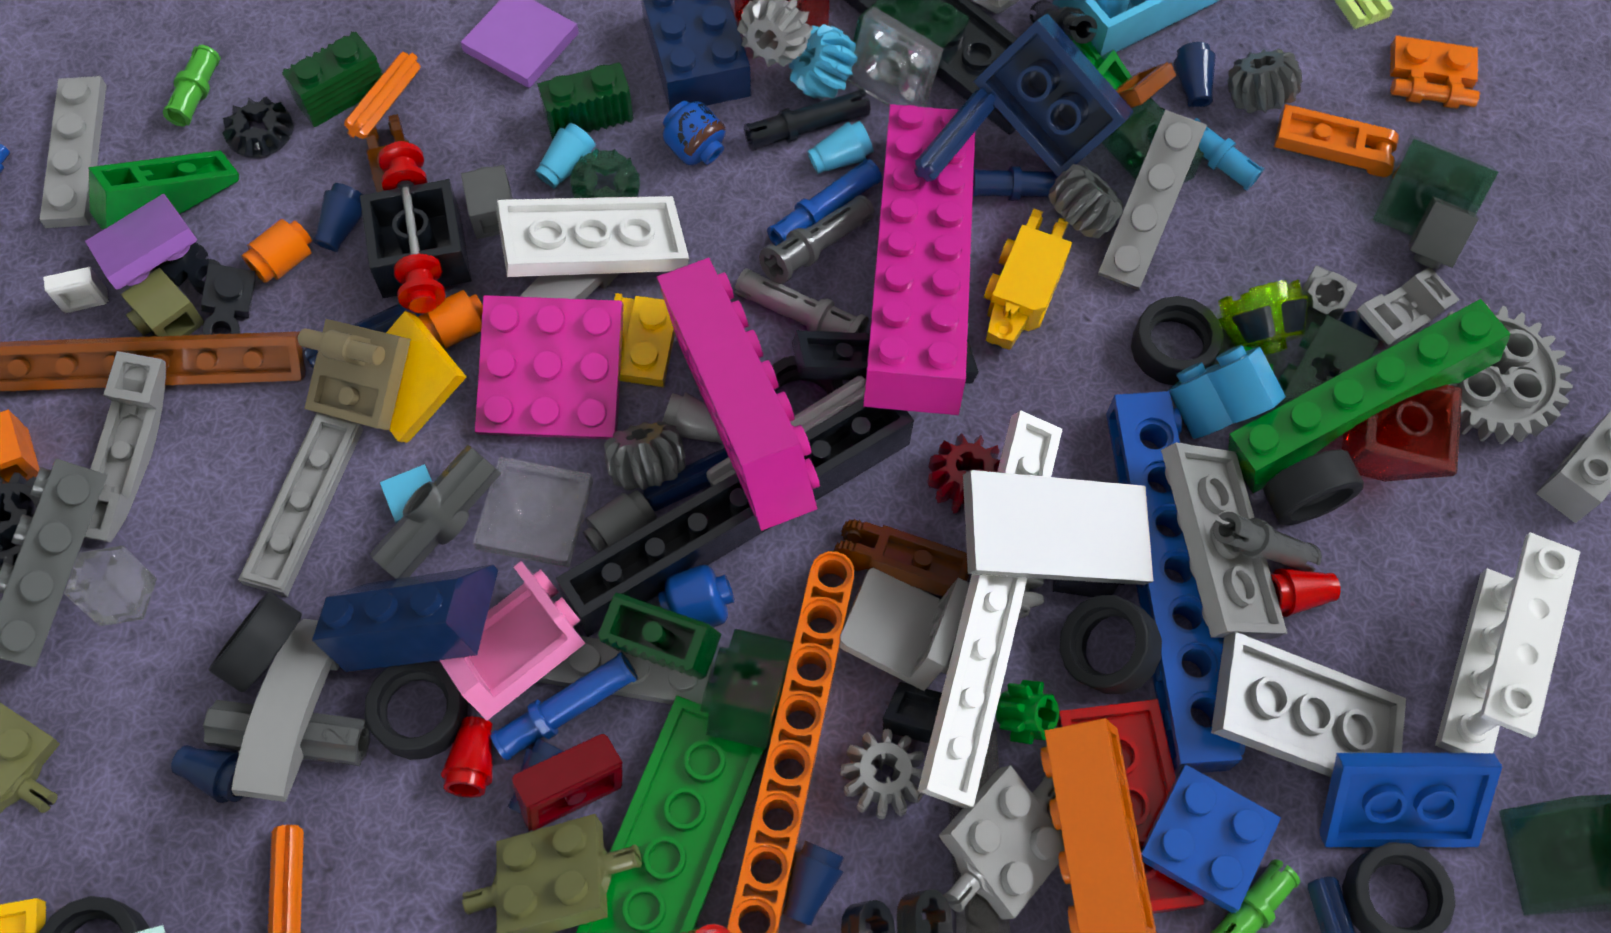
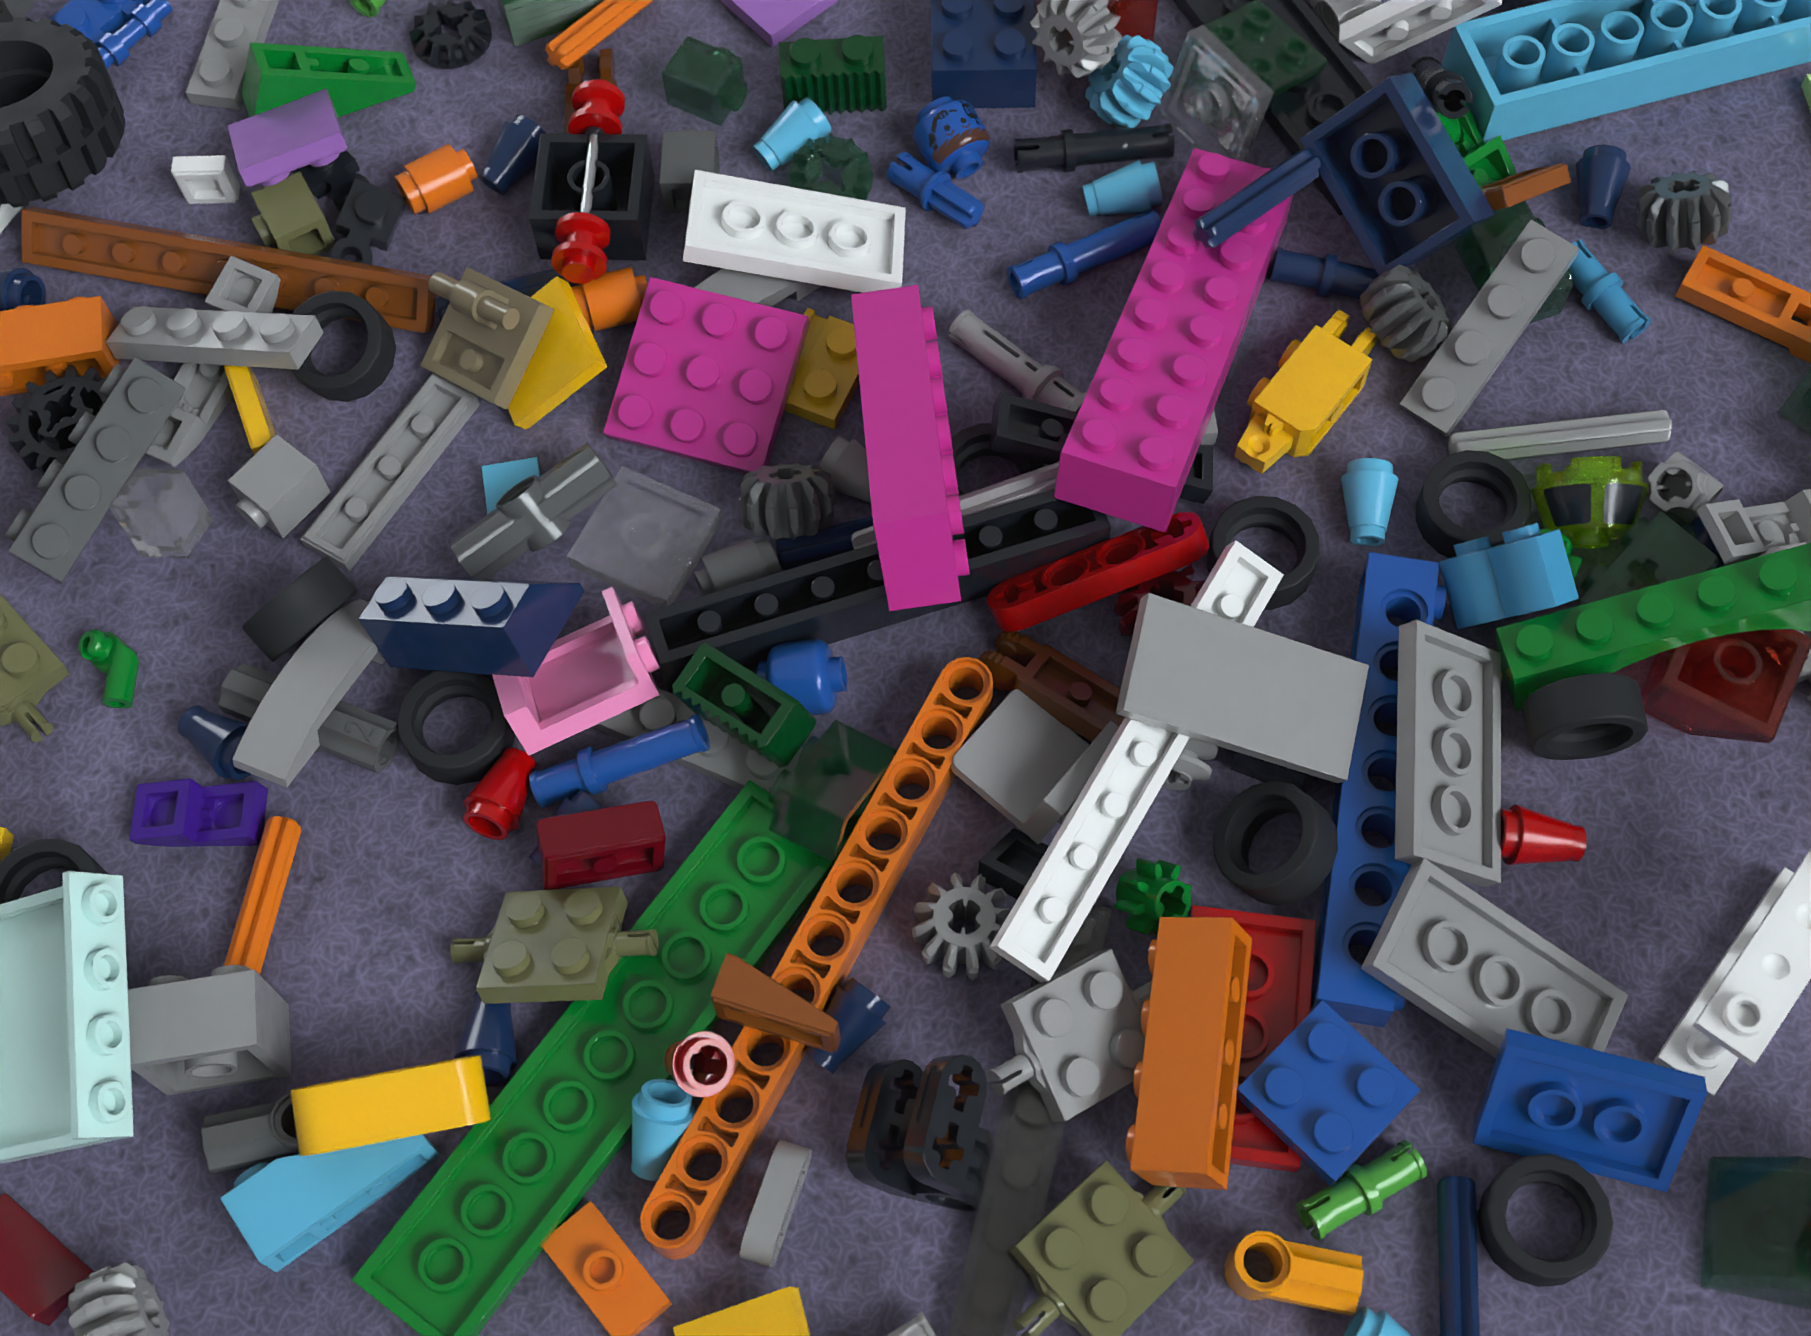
camera: 20 degrees right, 0 degrees up
dark grey pin [759,195,875,284] -> none
dark grey pin [1213,512,1322,572] -> none
none -> green arm [78,629,139,708]
none -> light grey plate [106,306,324,370]
none -> dark purple slope [129,778,268,847]
none -> yellow tile [223,365,276,455]
none -> light grey brick [228,434,331,538]
none -> black tyre [290,290,396,402]
none -> clear green brick [662,36,748,126]
none -> dark orange slope [710,953,841,1053]
none -> blue axle [887,152,984,229]
none -> red beam [987,512,1209,632]
none -> black tyre [1207,496,1320,610]
none -> medium azure cone [1341,458,1398,546]
none -> light grey axle [1448,409,1672,460]

